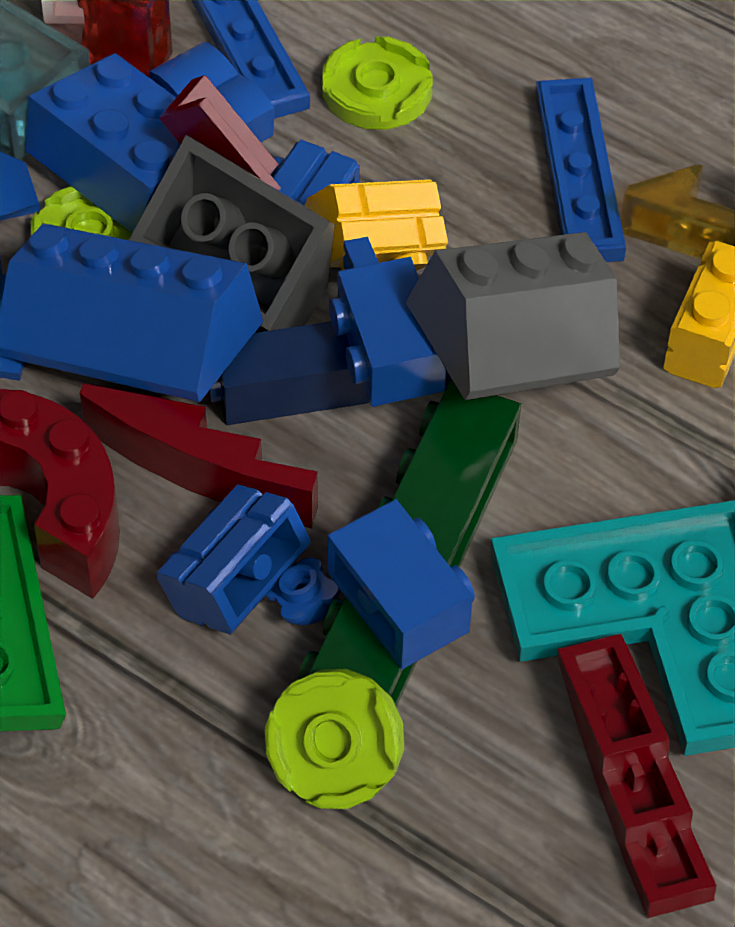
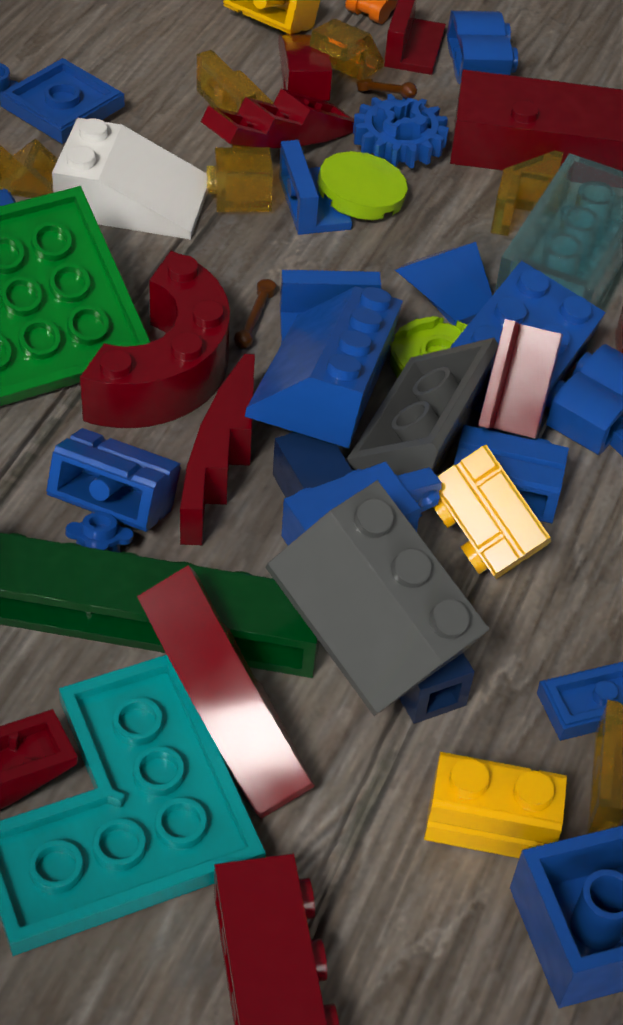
camera: 75 degrees right, 5 degrees down
blue brick [328,499,475,670] -> none
none -> dark red slope [137,565,315,819]

